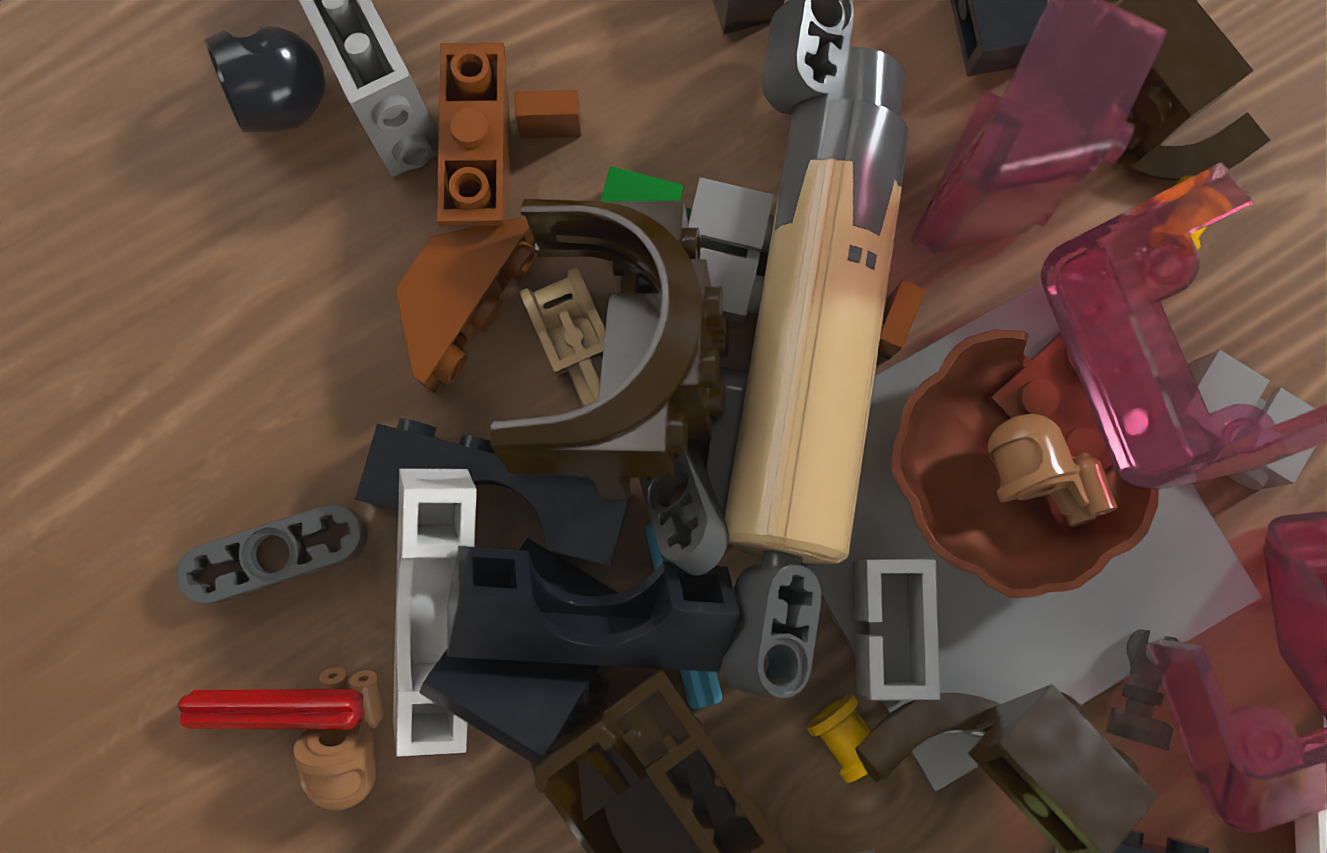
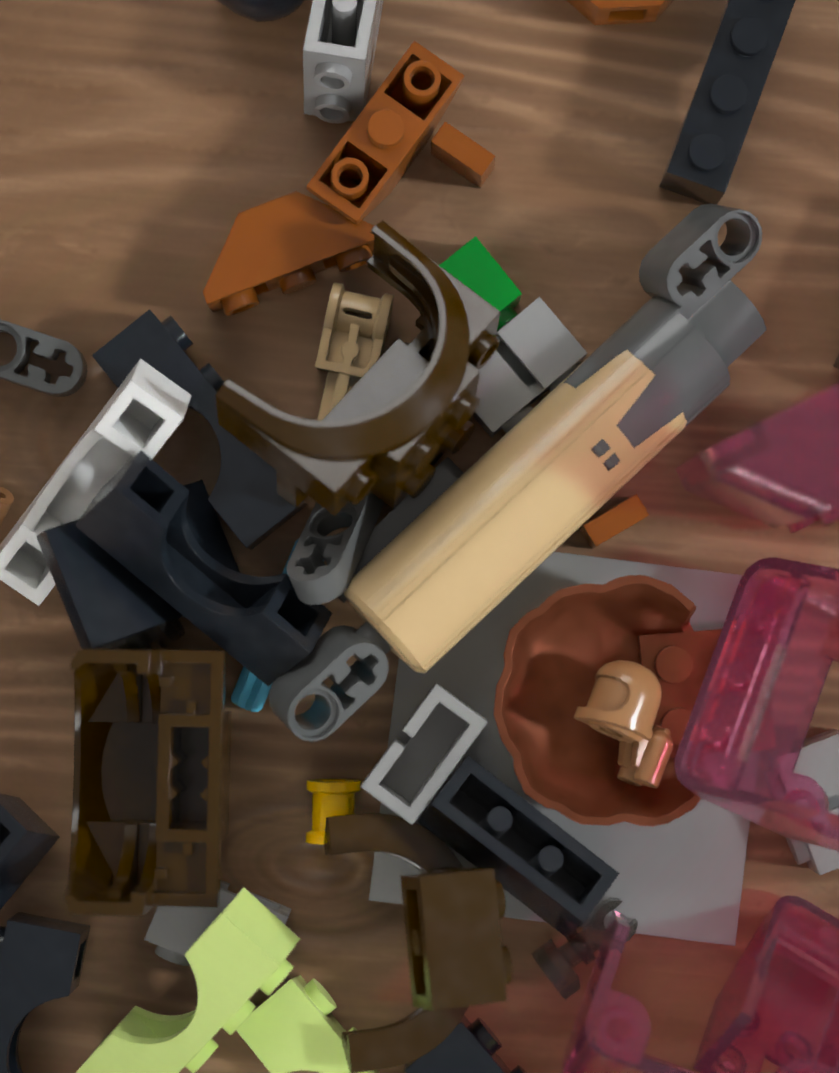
camera: 50 degrees right, 5 degrees up
none -> black brick [418,756,620,937]

